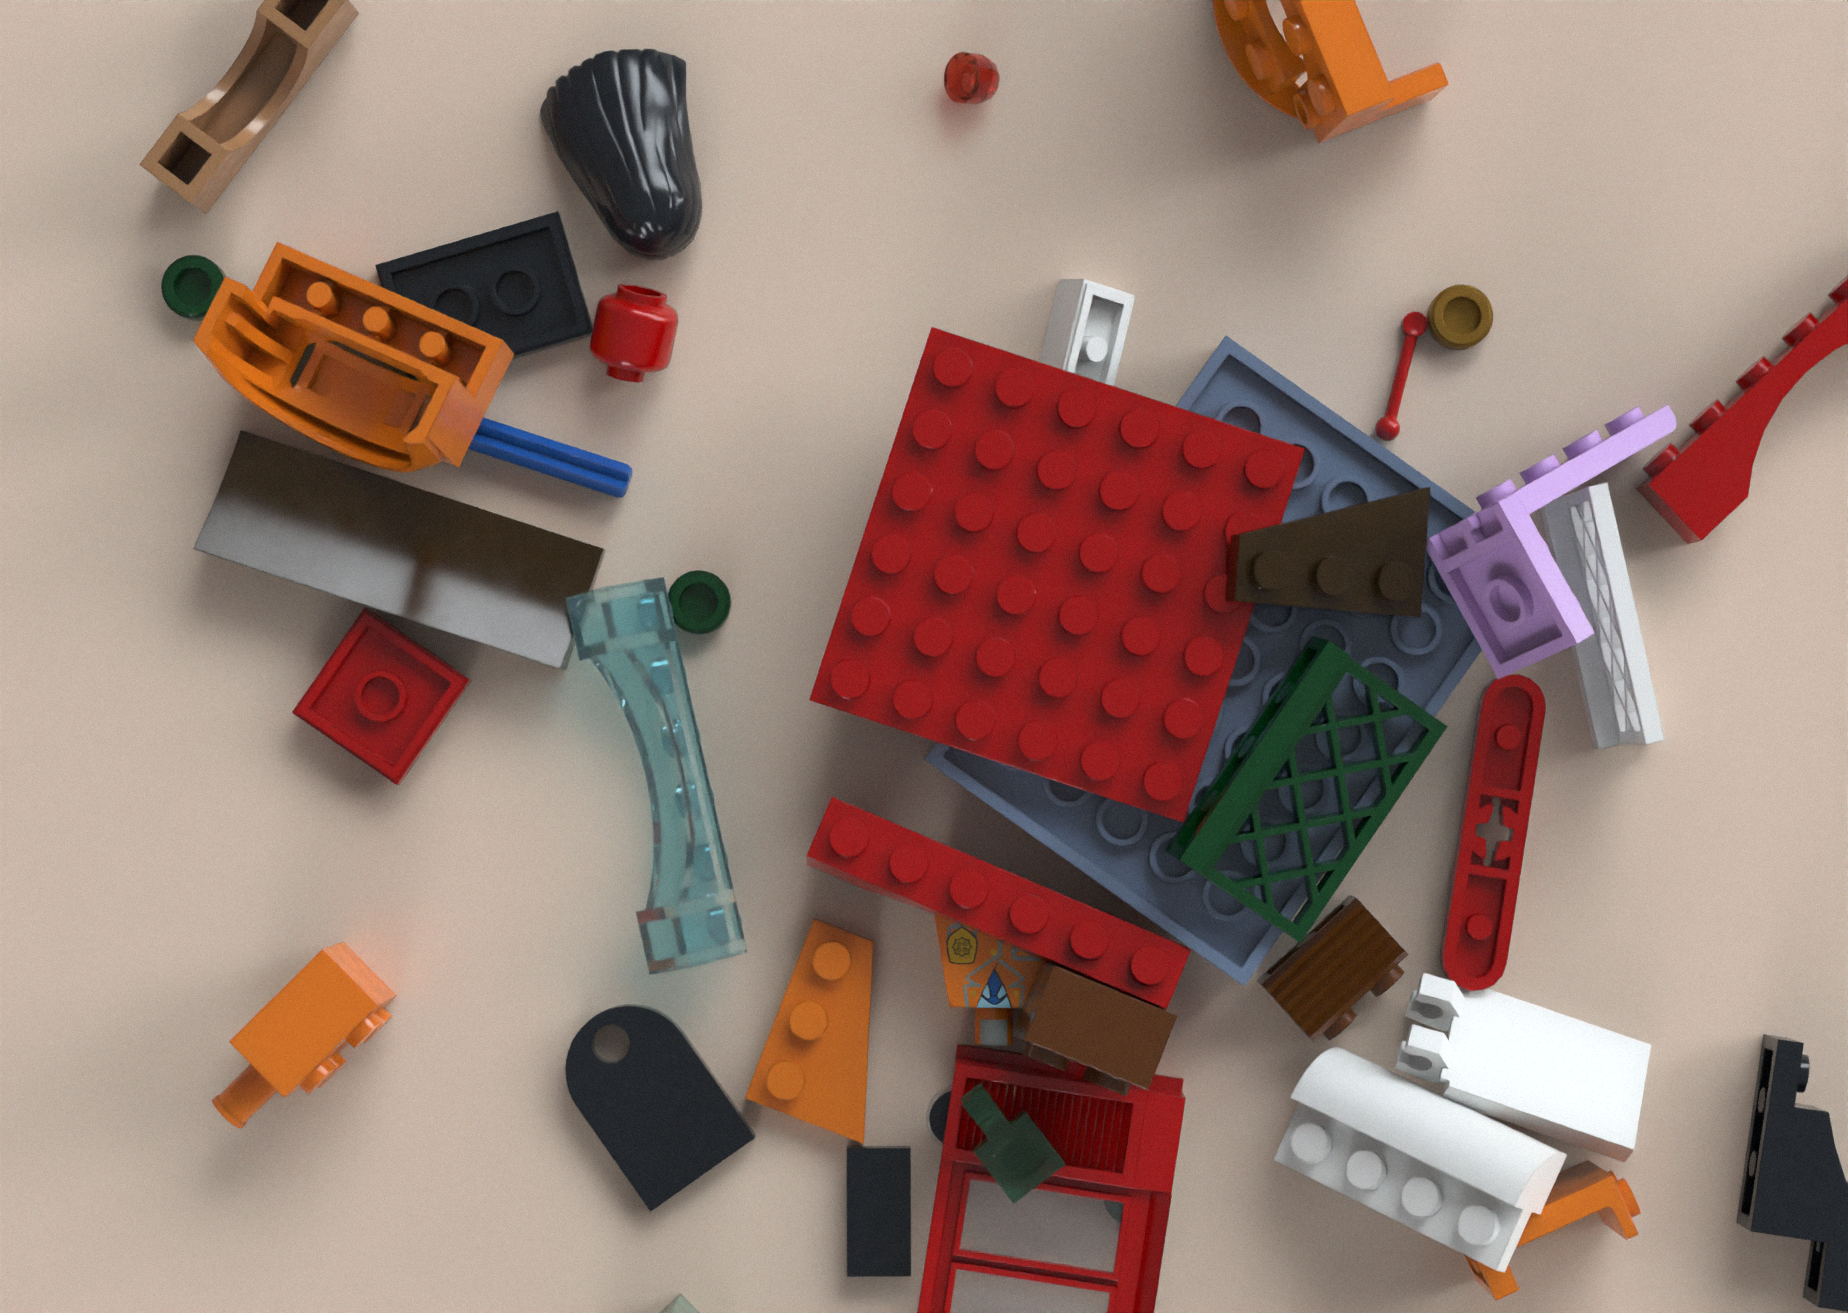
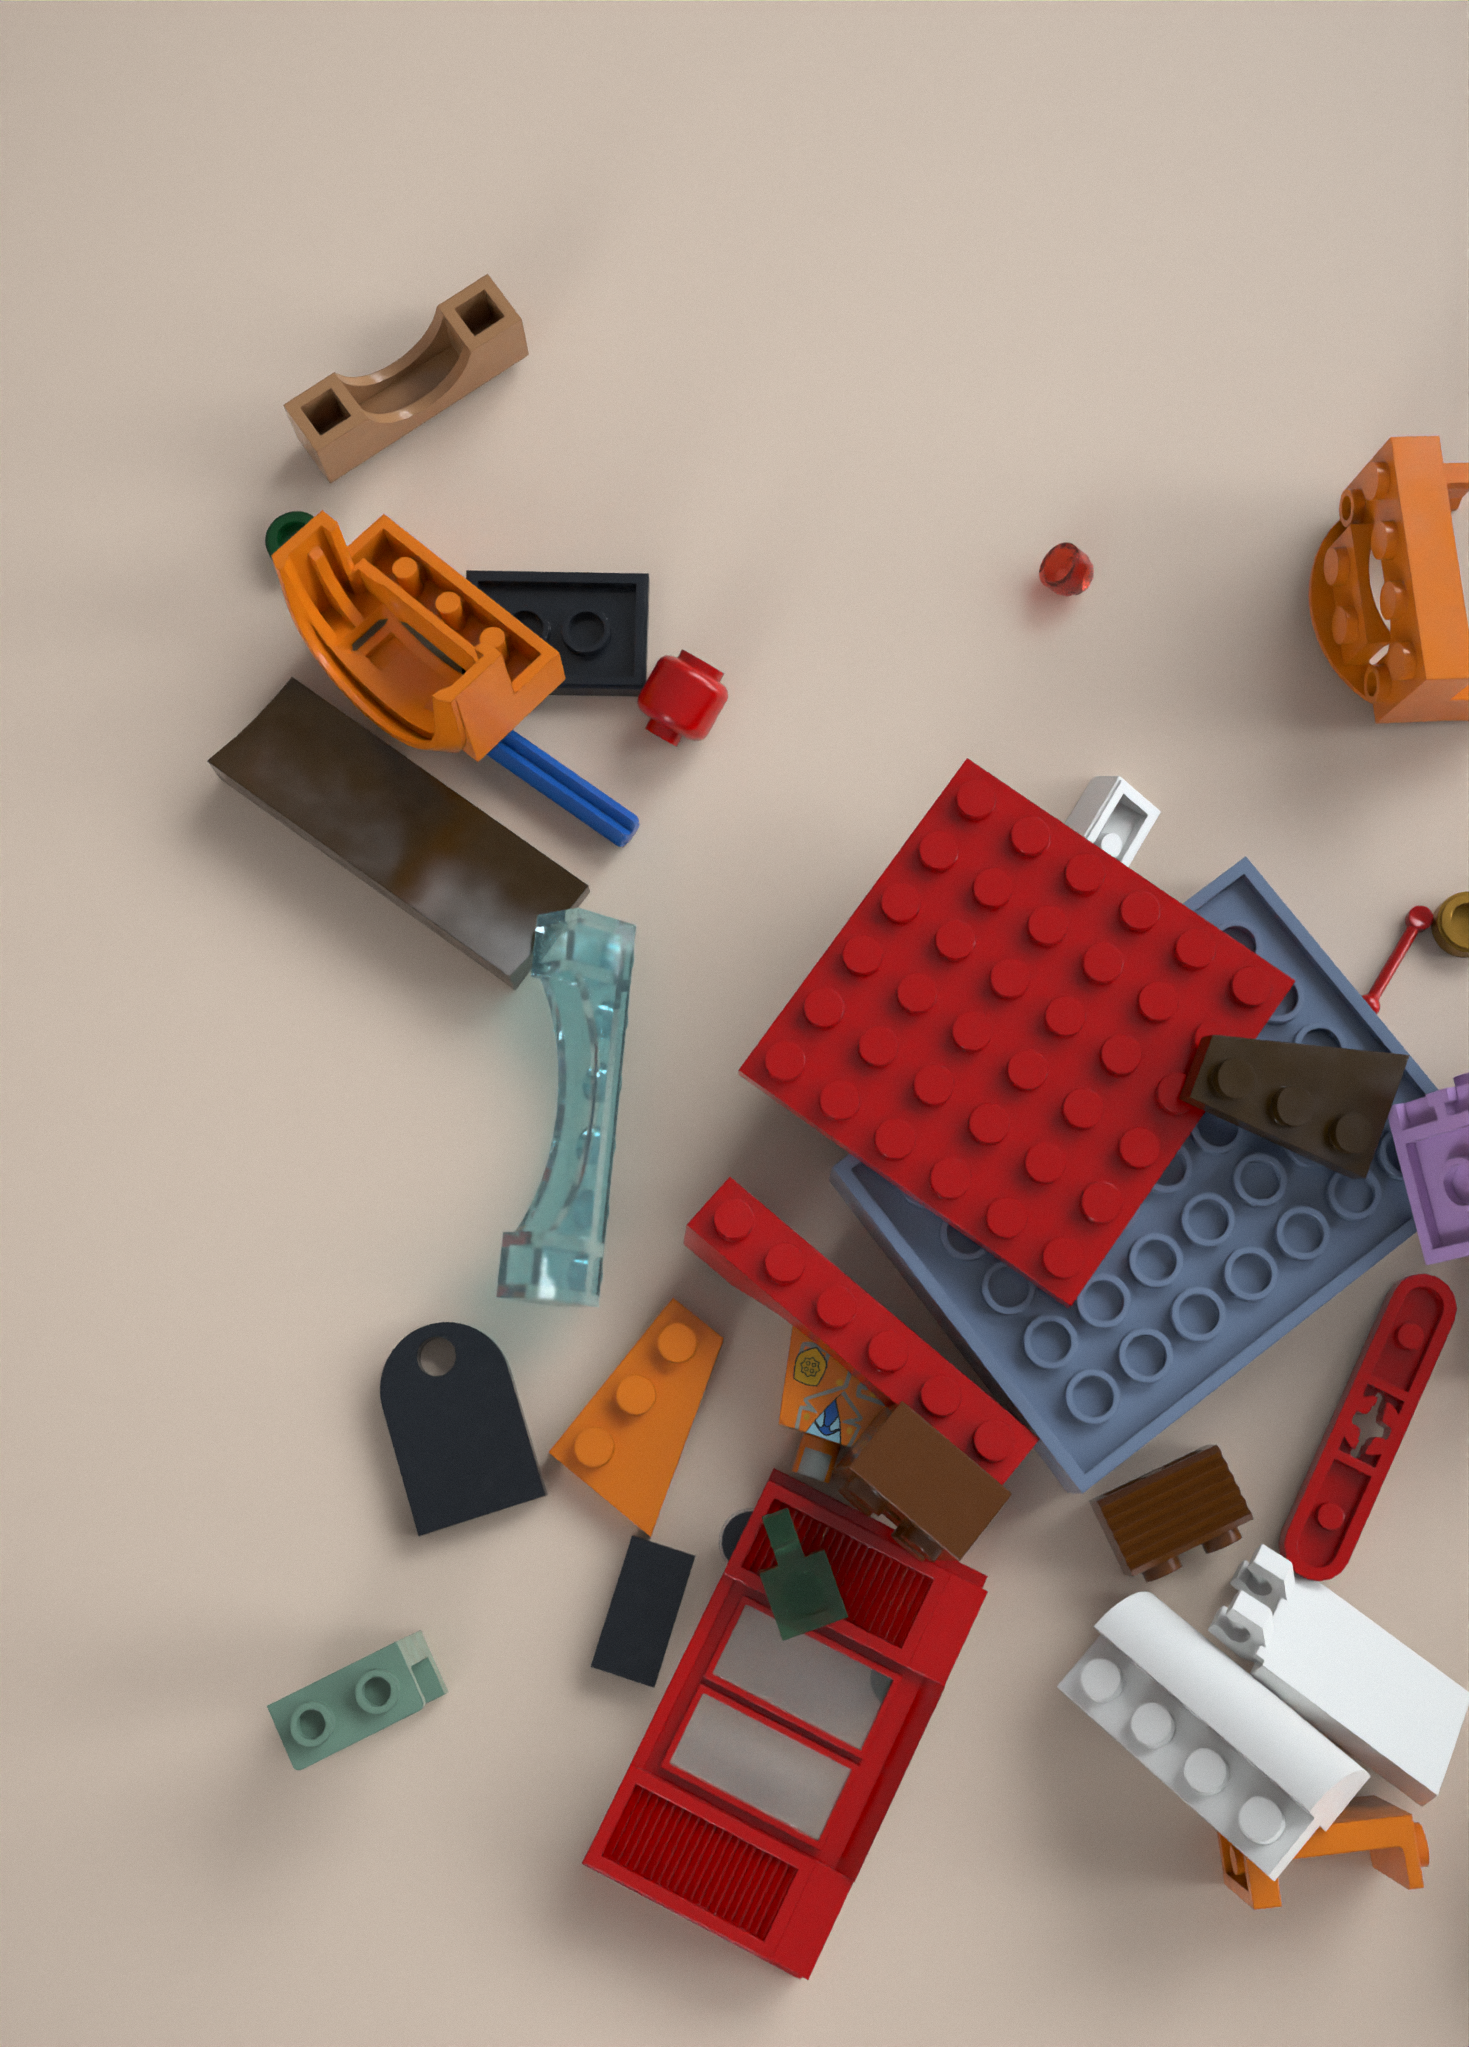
camera: 20 degrees right, 10 degrees down
orange brick [212,942,397,1129] -> none
red plate [292,607,472,785] -> none
black hair [540,49,702,260] -> none
dark green tile [667,570,732,635] -> none
dark green fence [1165,635,1448,943] -> none

